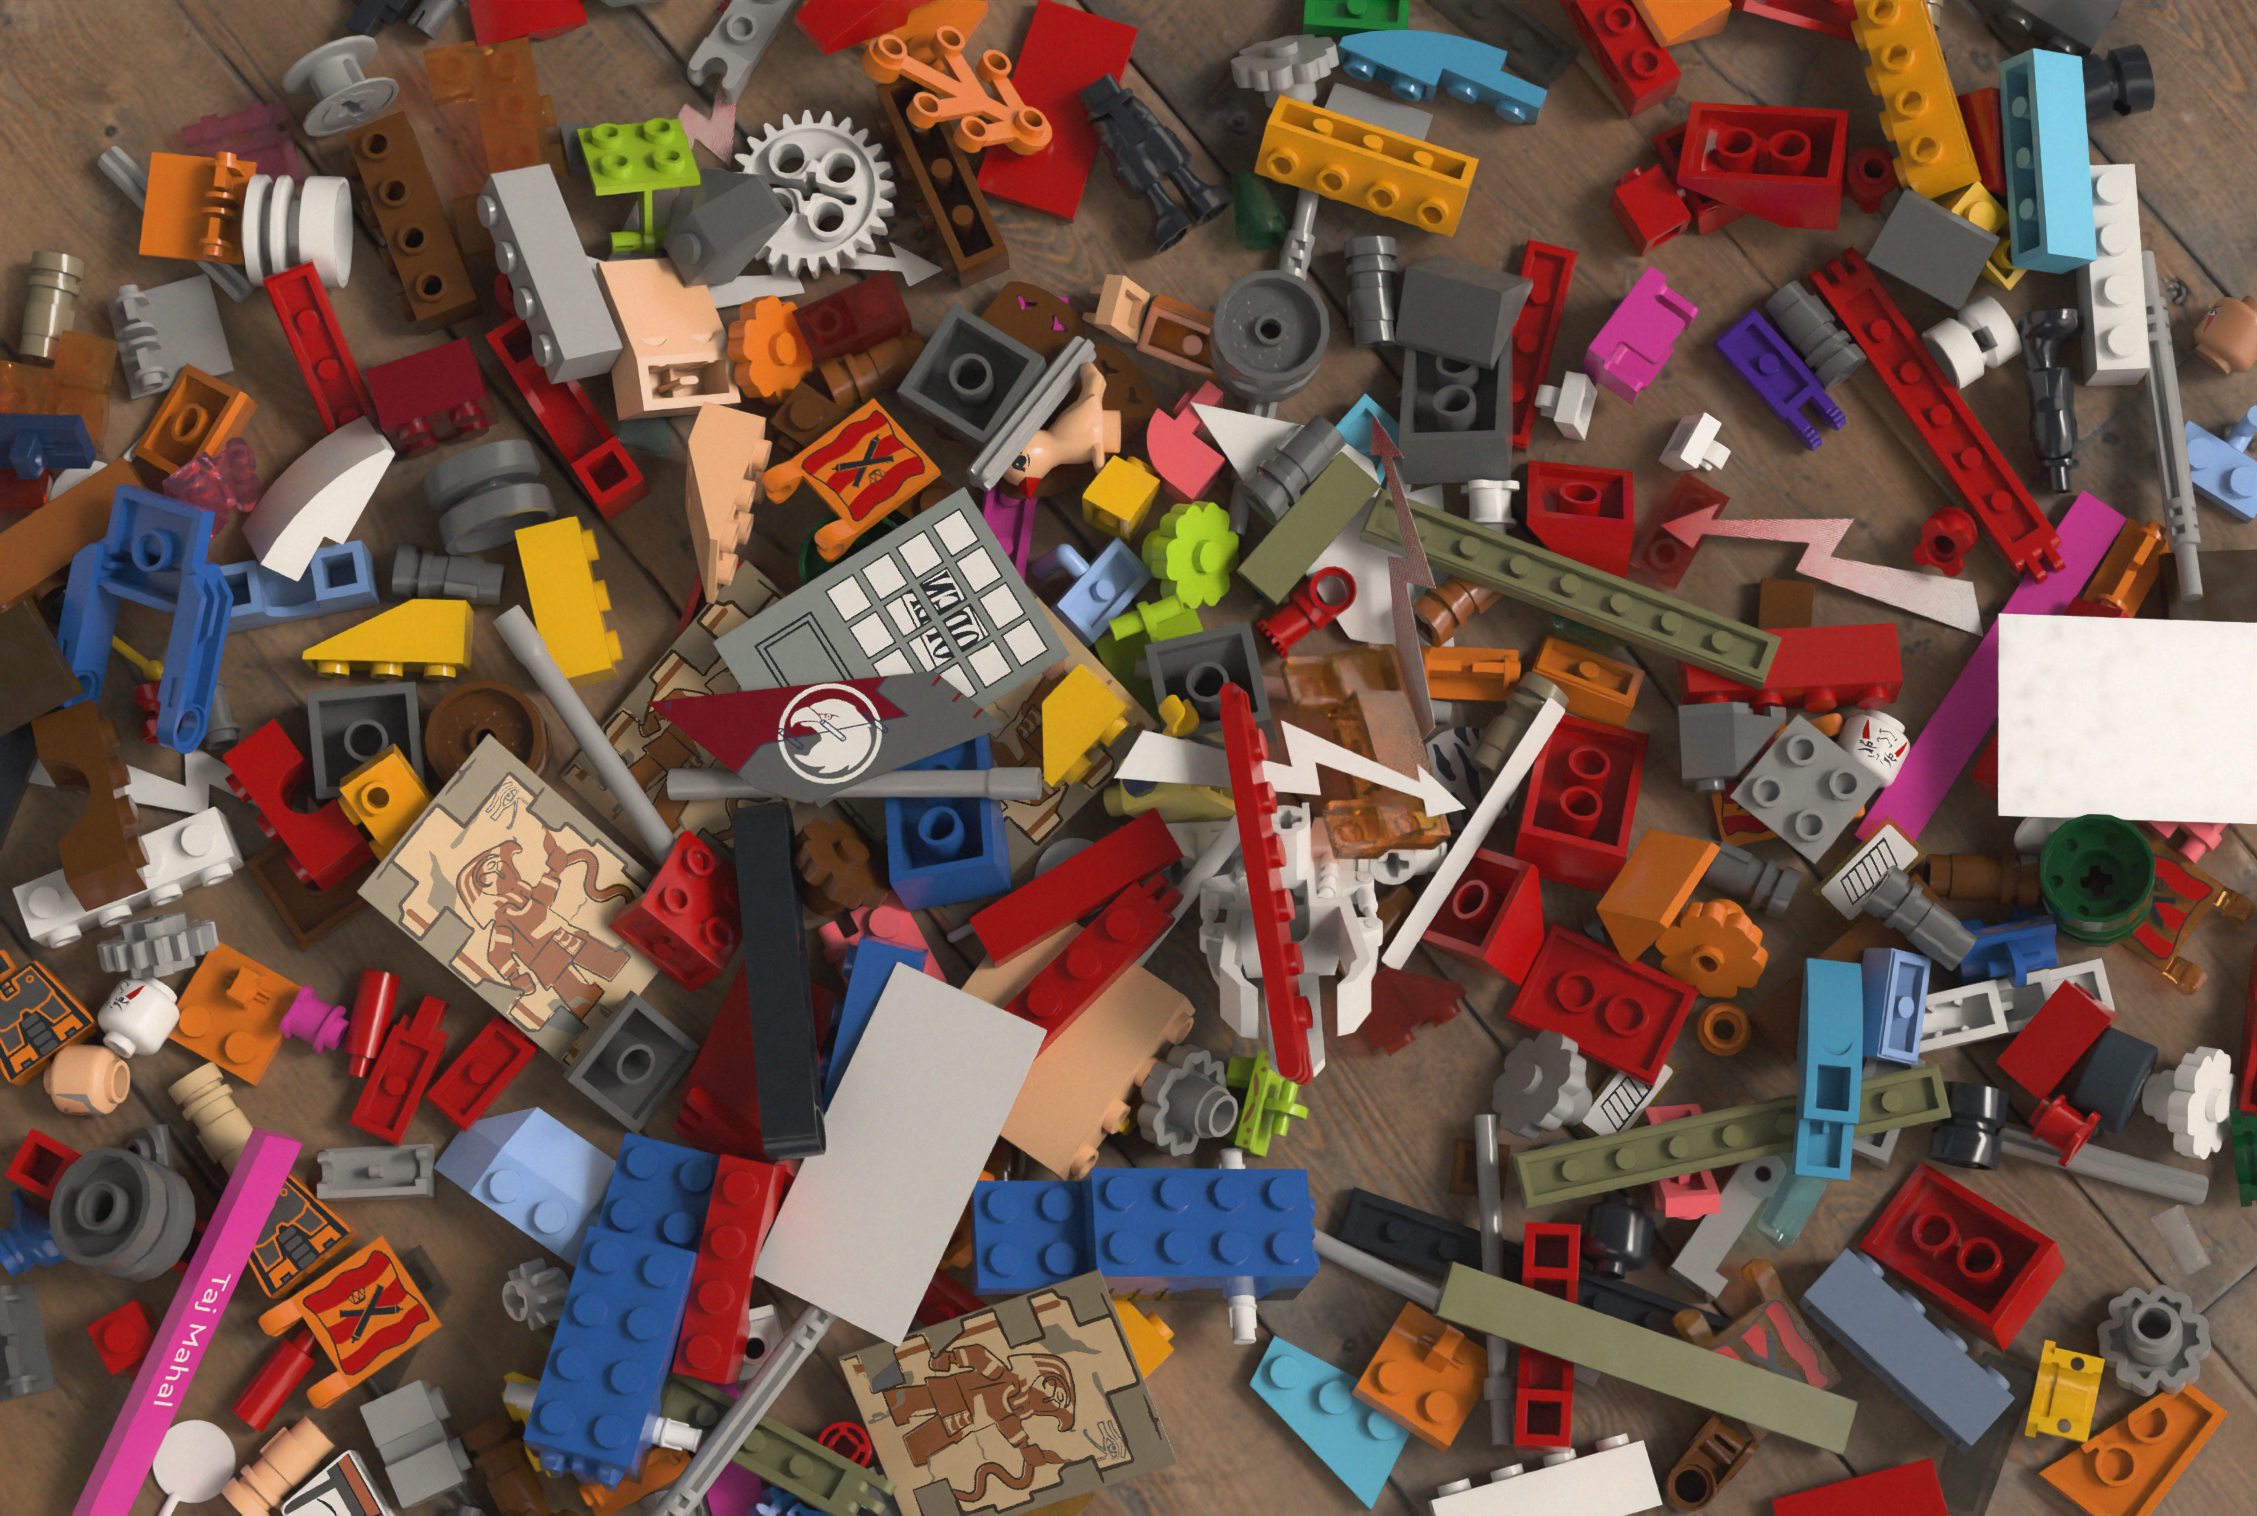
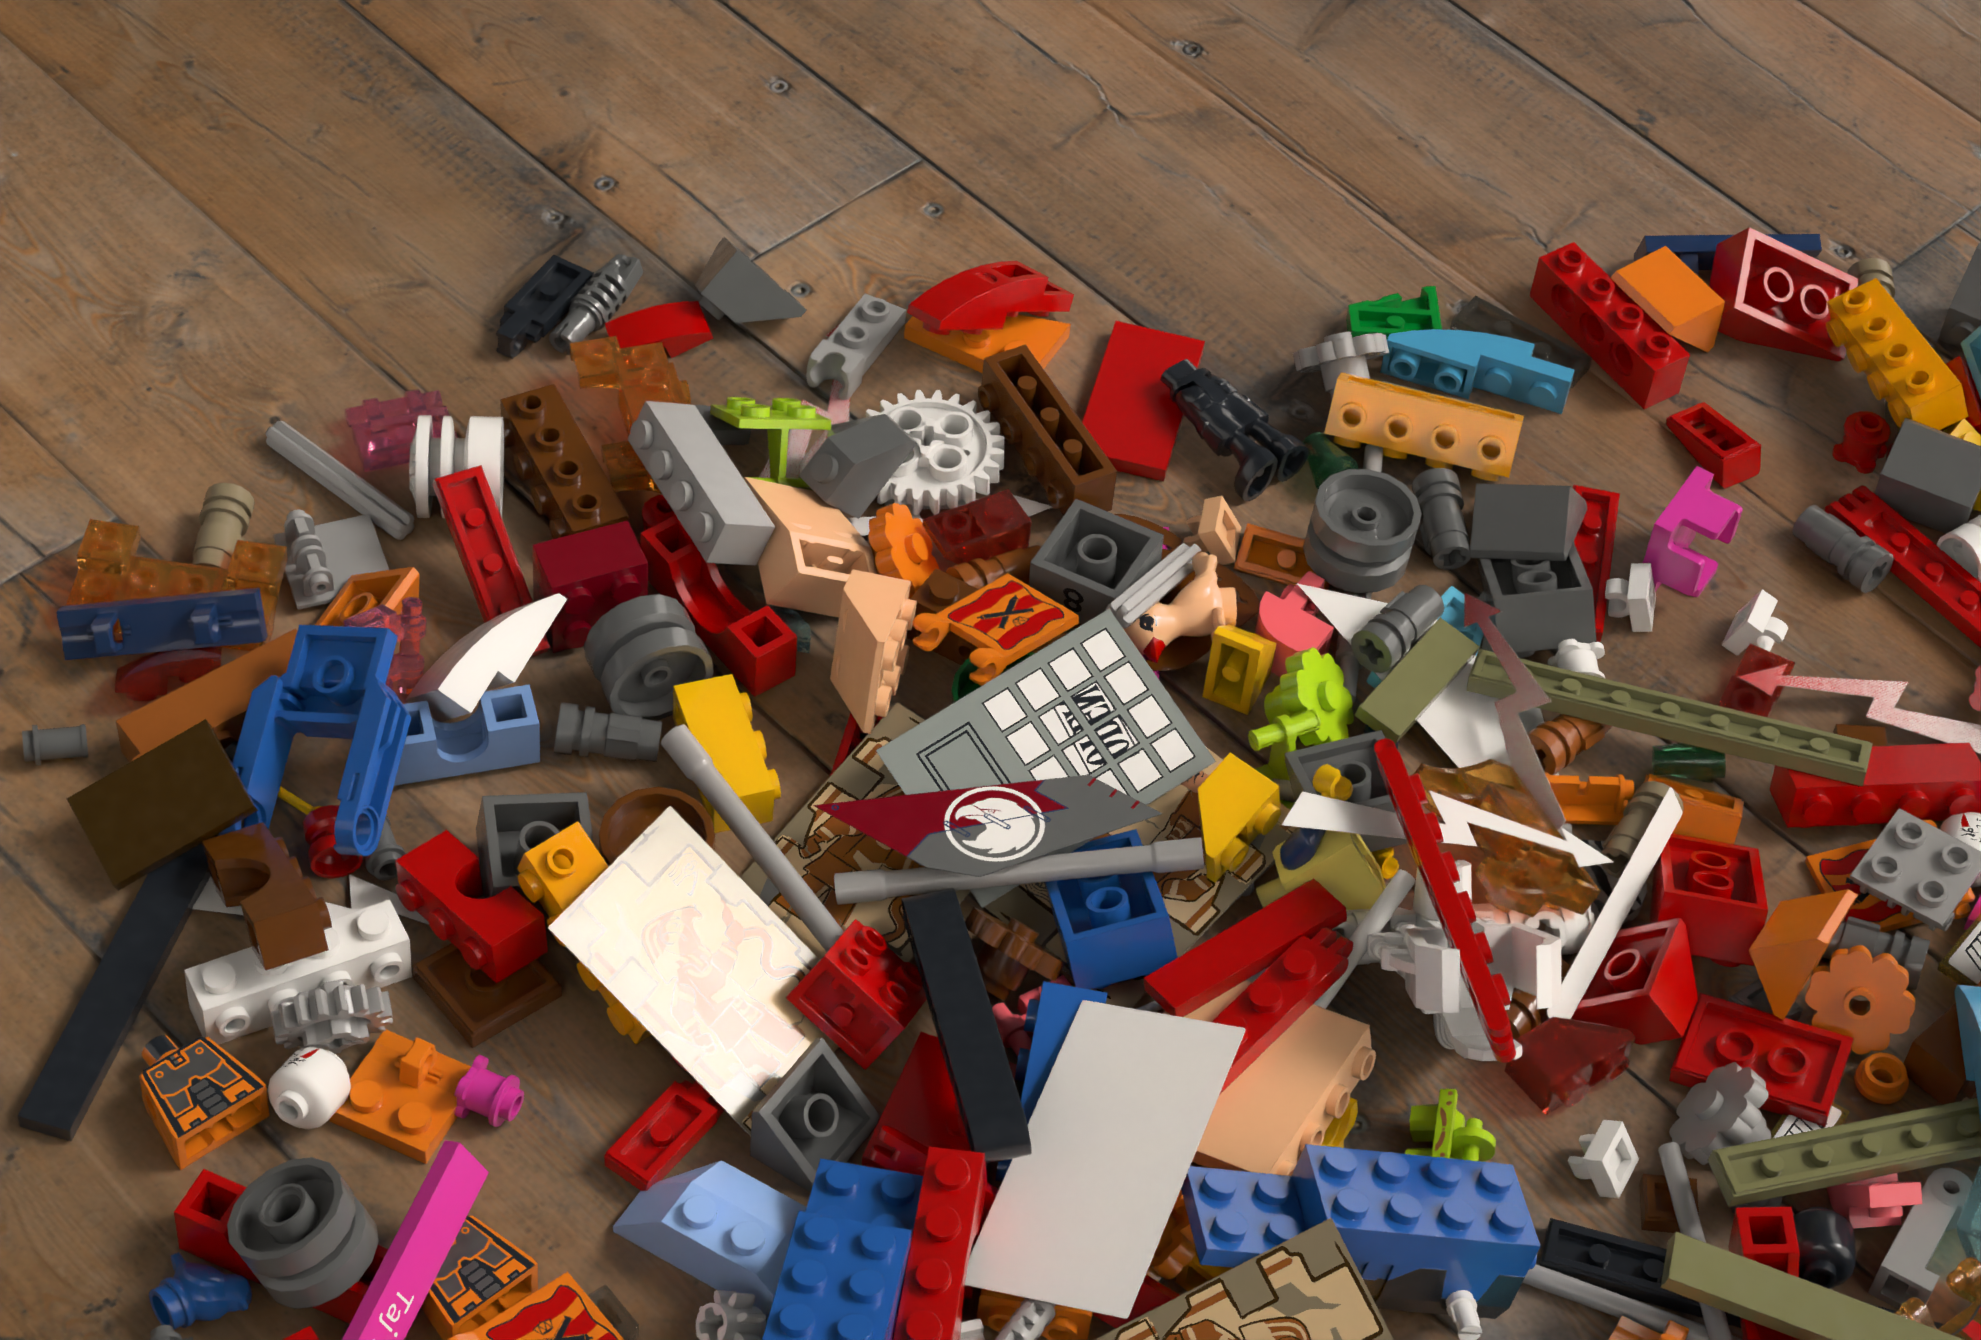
camera: 10 degrees left, 30 degrees down
light nougat head [43,1044,130,1116] -> none
orange hinge [139,151,257,266] -> none
tan axle [168,1062,253,1177] -> none
light grey piece [281,35,400,137] -> none
yellow slope [302,599,474,681] -> none
light grey hinge [317,1144,436,1204] -> none
red cylinder [343,968,401,1079] -> none
red hinge [349,994,450,1146] -> none
orange plant [861,26,1052,155] -> none
light blue plate [1031,536,1153,647] -> none
light grey plant [1137,1044,1238,1156] -> none
red connector [1254,566,1357,660] -> none
red slope [1526,460,1634,579] -> none
red brick [1609,164,1692,257] -> none
red slope [1677,102,1849,231] -> none
dark grey slope [1677,702,1786,795] -> none
dark purple hinge [1712,309,1847,452] -> none
none -> white tile [1568,1120,1639,1199]

